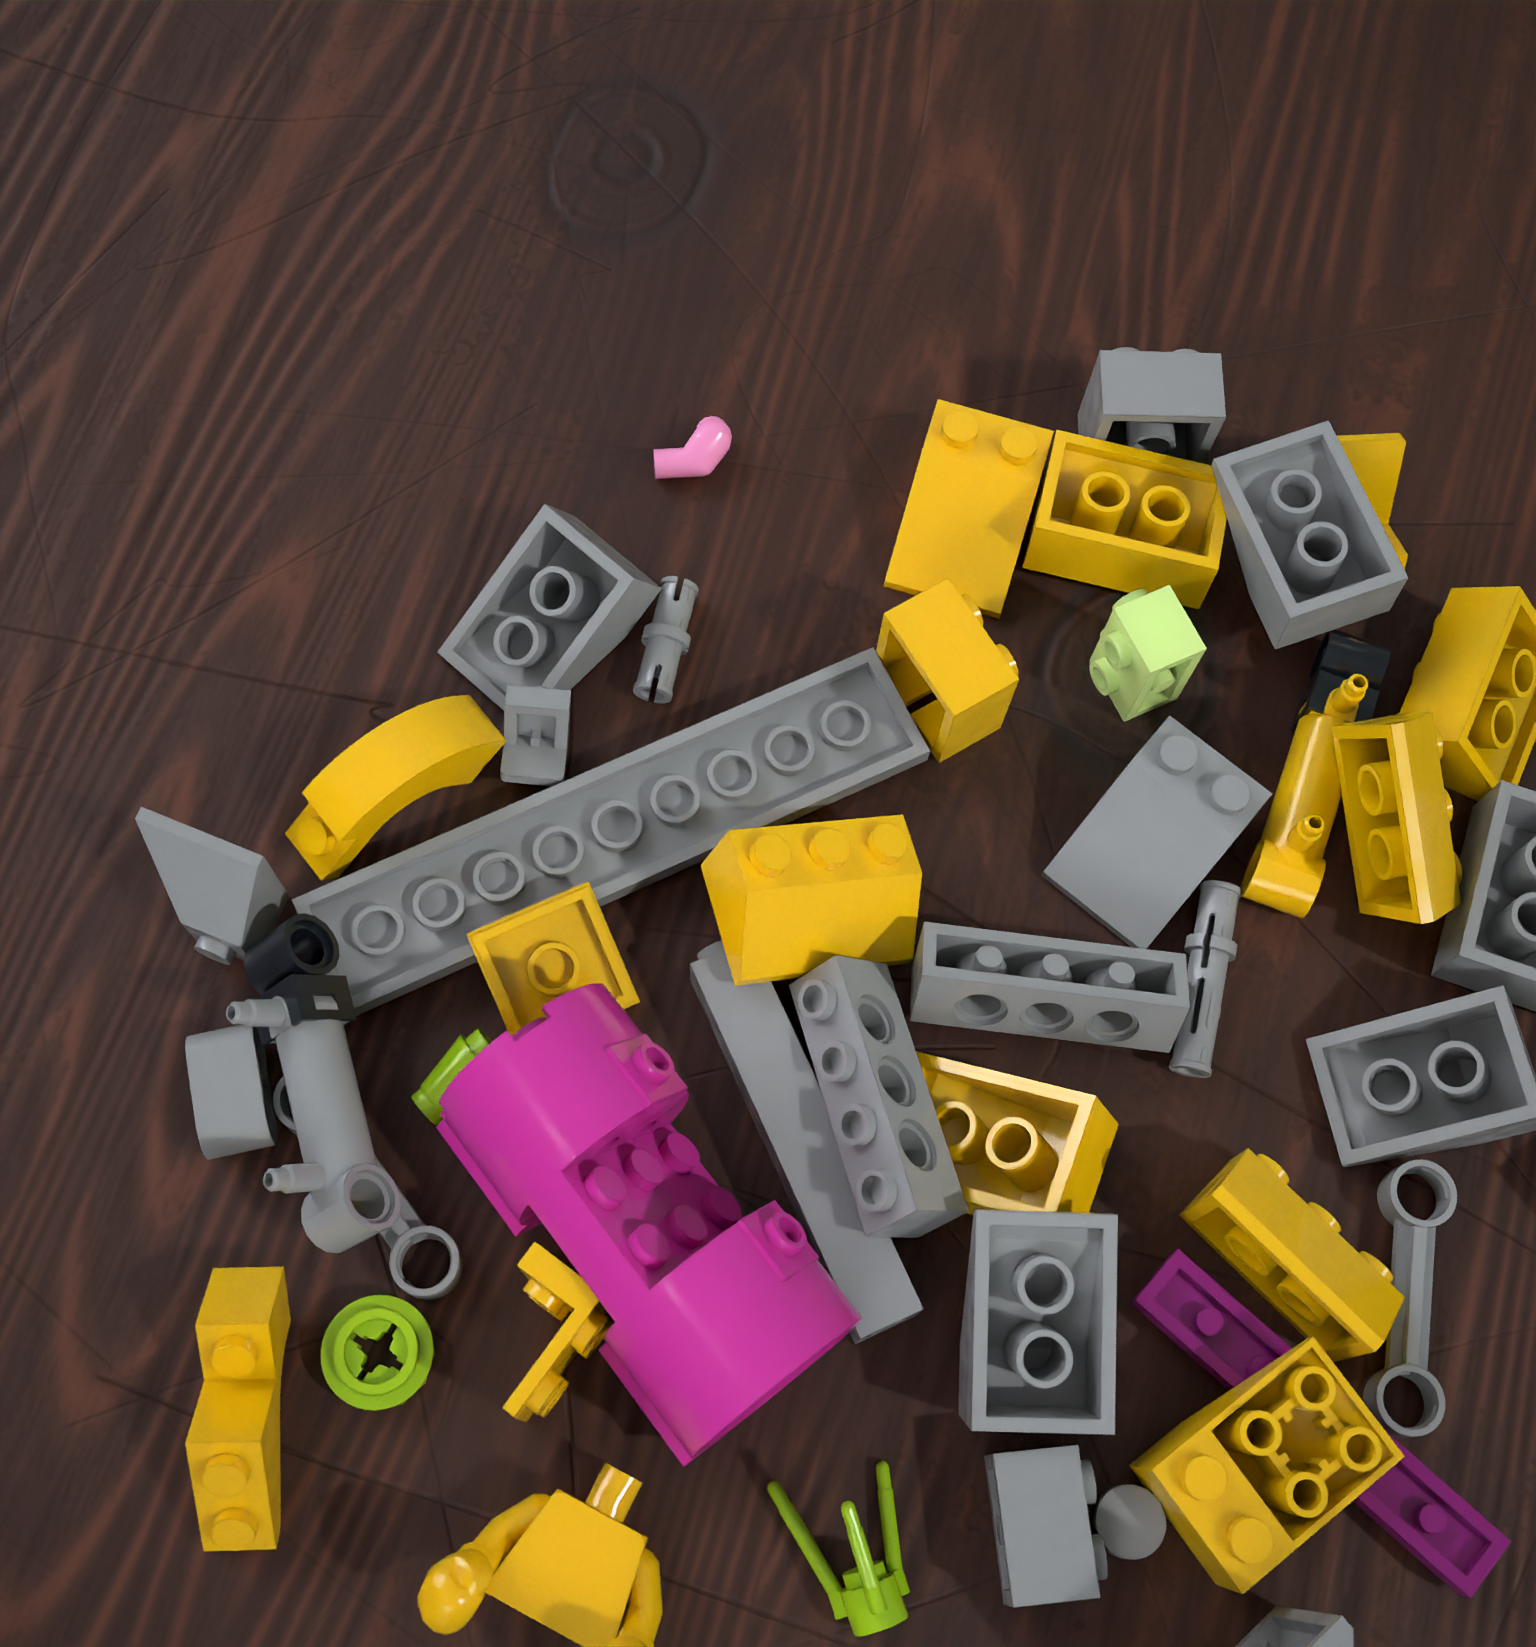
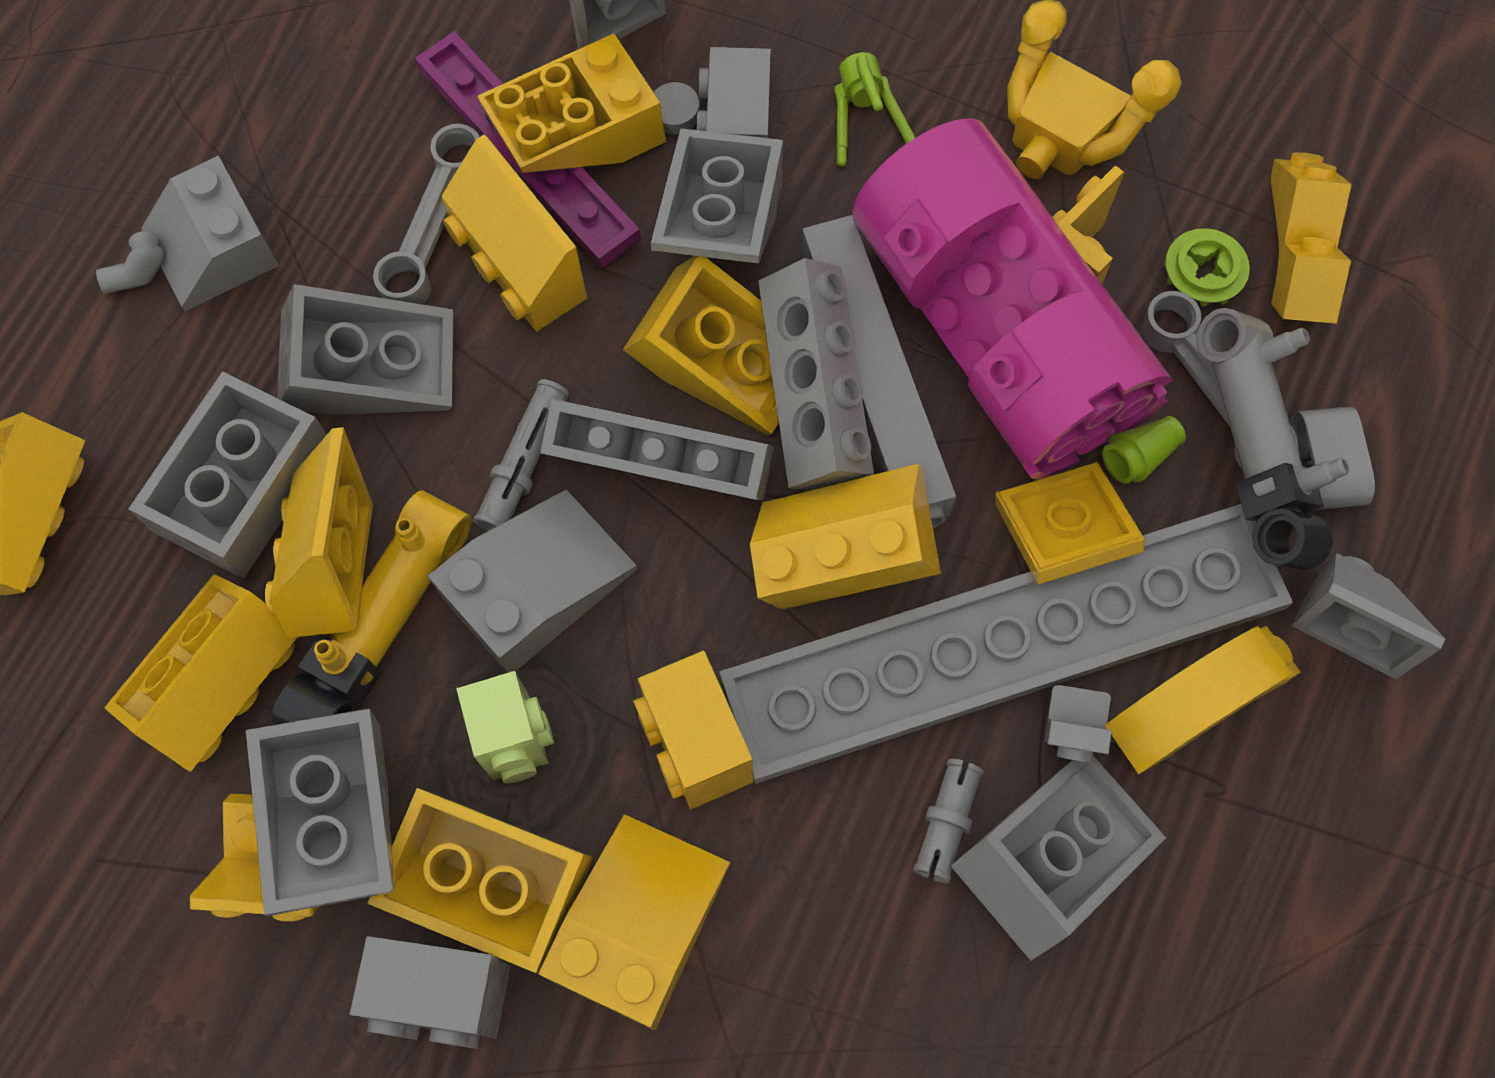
camera: 165 degrees left, 0 degrees up
bright pink arm [653,416,732,479] -> none

